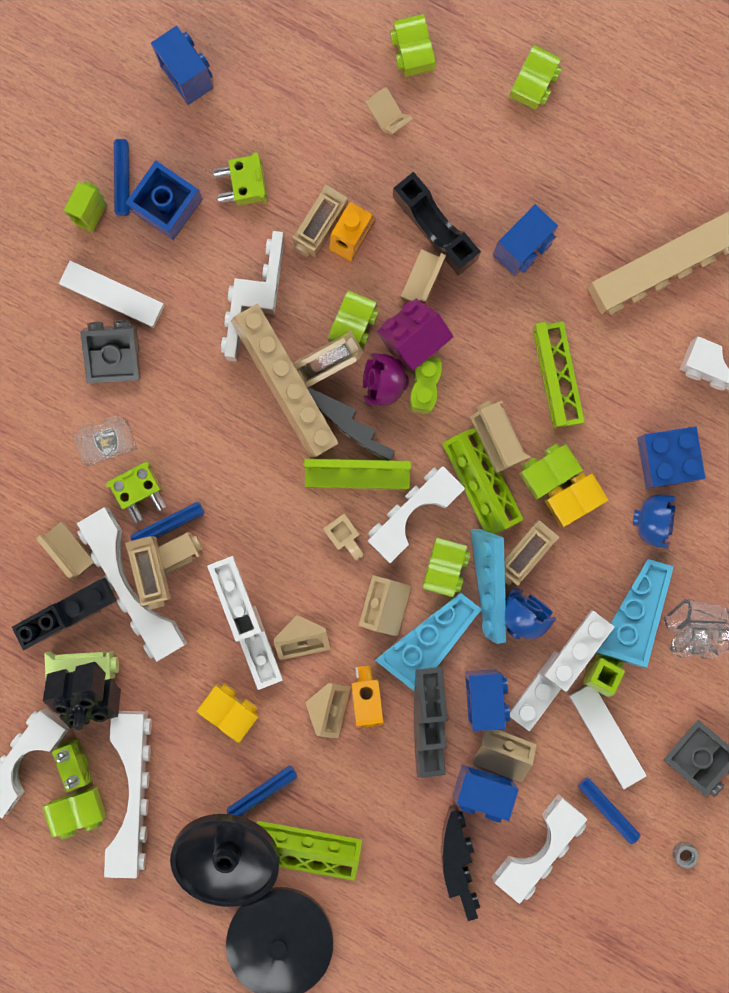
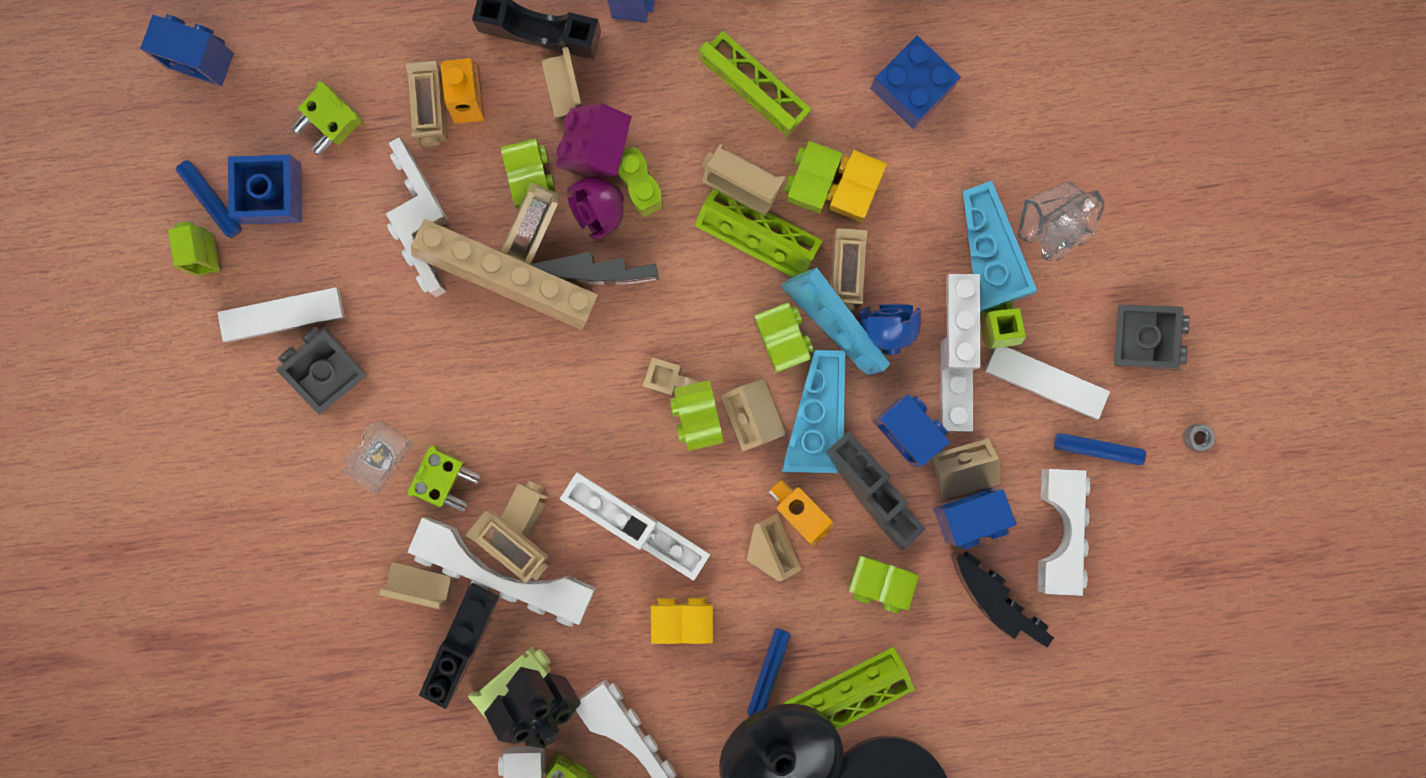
camera: 35 degrees left, 0 degrees up
blue axle [130,502,204,541] -> none
tan slope [274,615,331,660] -> none
lime fence [304,459,411,490] -> none
white arch [368,466,465,564] -> none
blue cylinder [633,495,676,549] -> none
none -> lime brick [670,380,724,451]
none -> lime brick [847,555,919,614]

